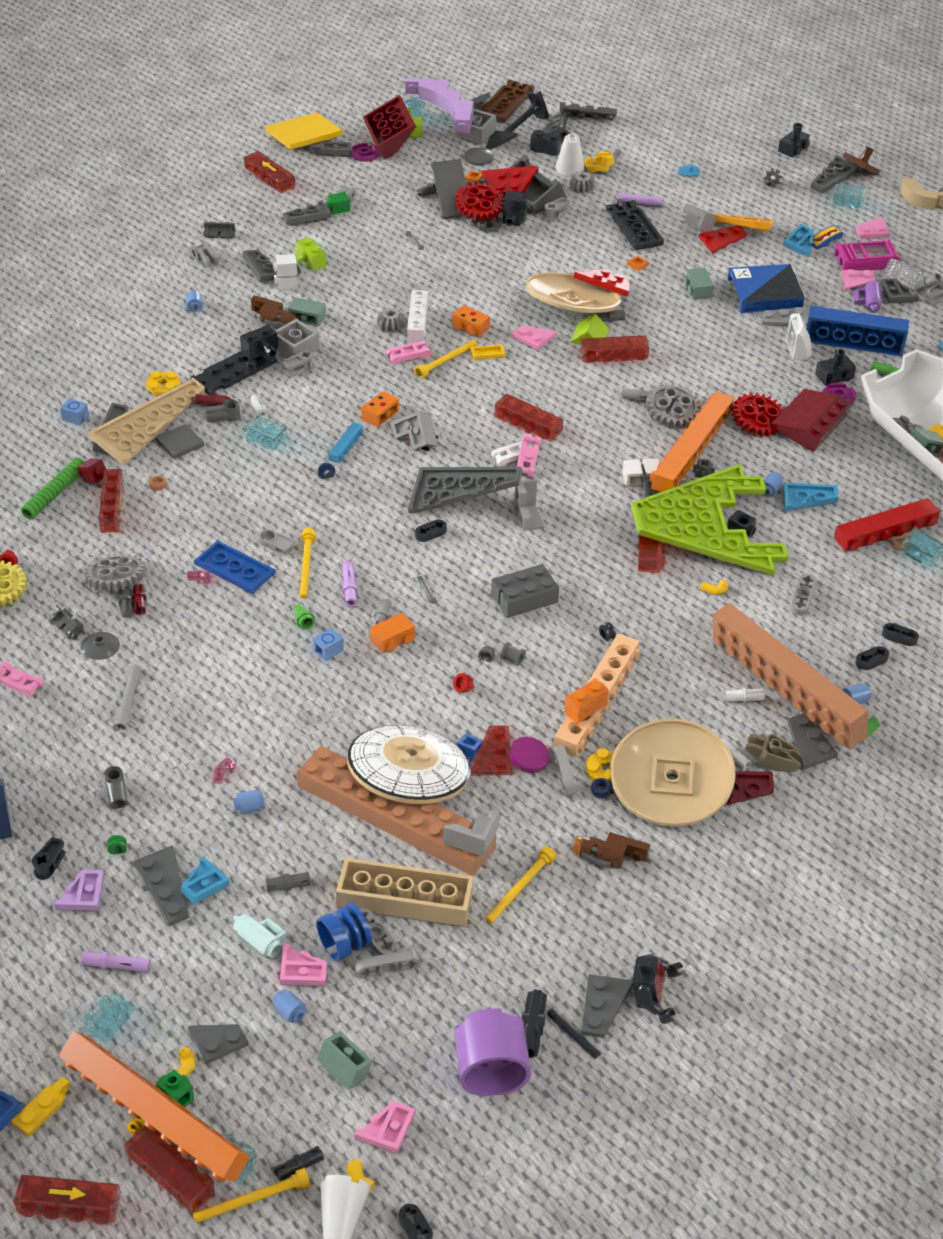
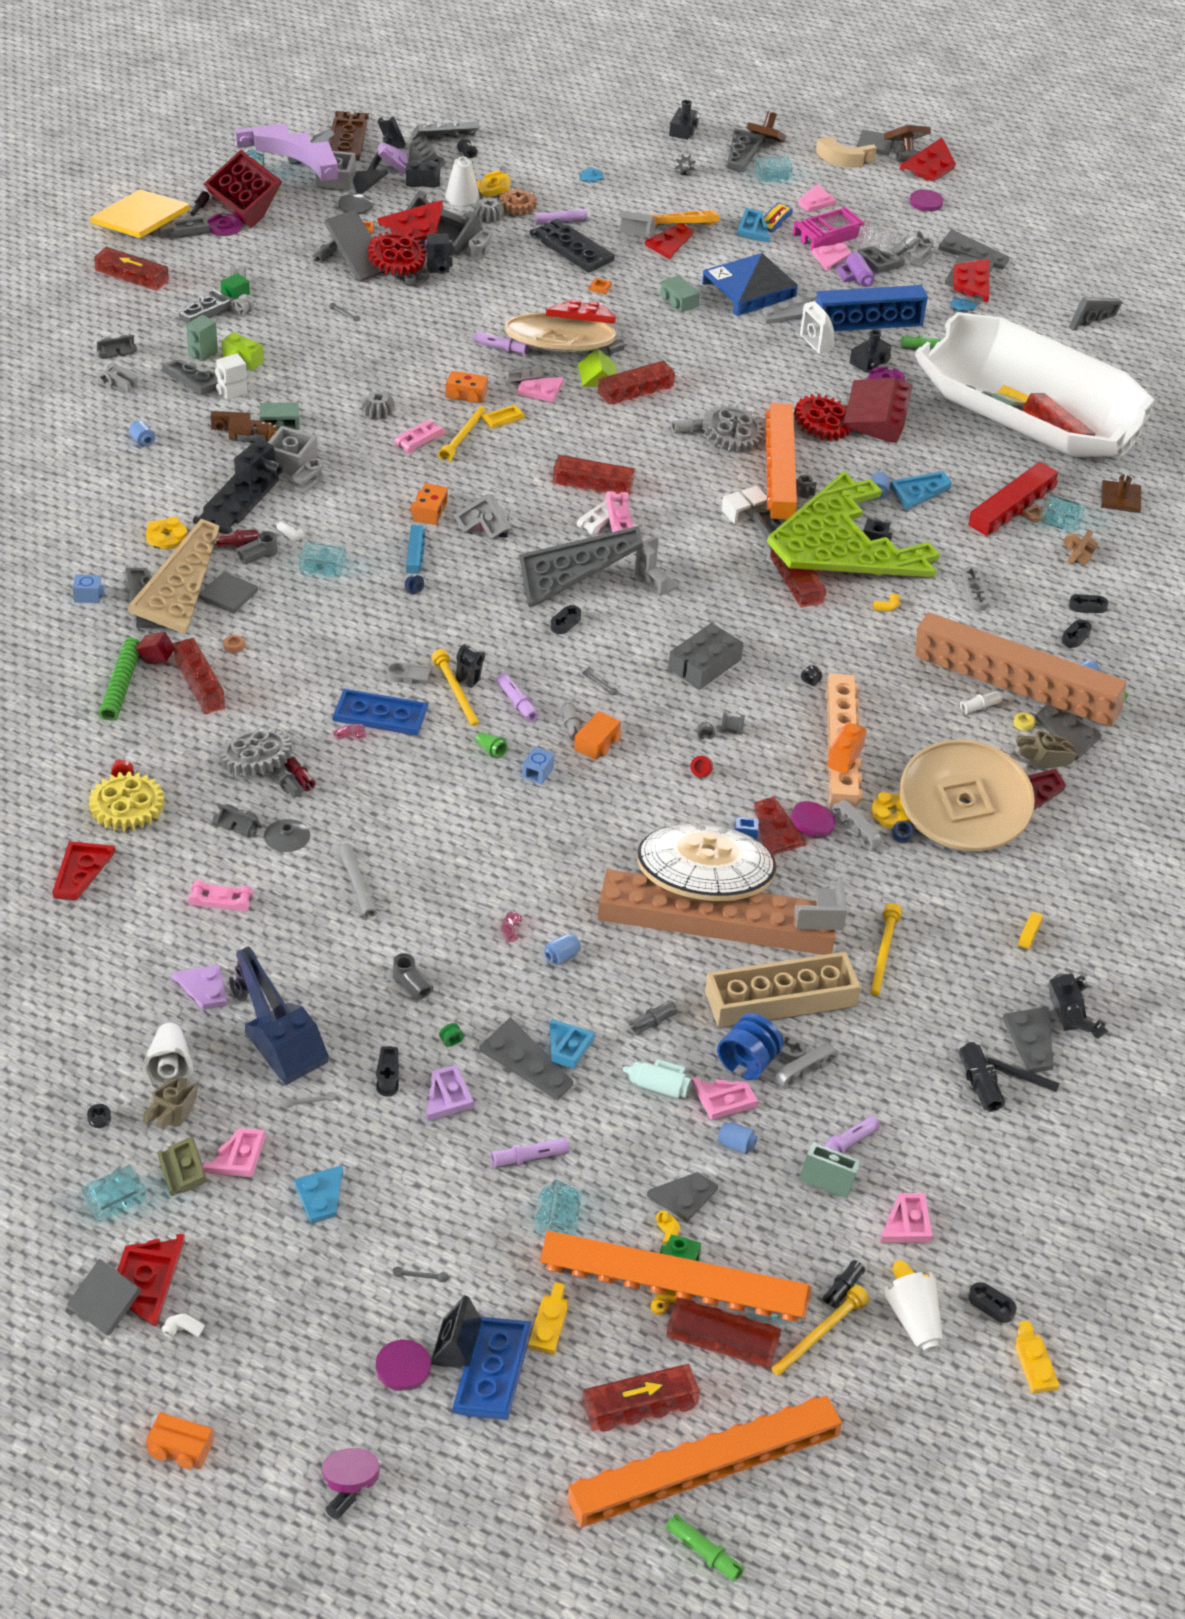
camera: 25 degrees left, 0 degrees up
white brick [407,290,428,344] -> none
medium lavender brick [454,1008,531,1096] -> none
reddish brown plate [572,832,651,869] -> none
none -> sand green brick [186,315,218,362]
none -> black axle [190,191,210,216]
none -> light grey wheel [231,294,254,317]
none -> lavender wing [378,142,408,174]
none -> black piece [456,644,485,688]
none -> black bush [457,138,478,159]
none -> lavender pin [474,331,529,355]
none -> nougat gear [499,188,537,216]
none -> light grey piece [504,366,543,382]
none -> lavender pin [822,1115,880,1154]
none -> light yellow tile [1013,712,1036,731]
none -> yellow beam [1018,911,1044,950]
none -> medium nougat hips [1064,529,1099,565]

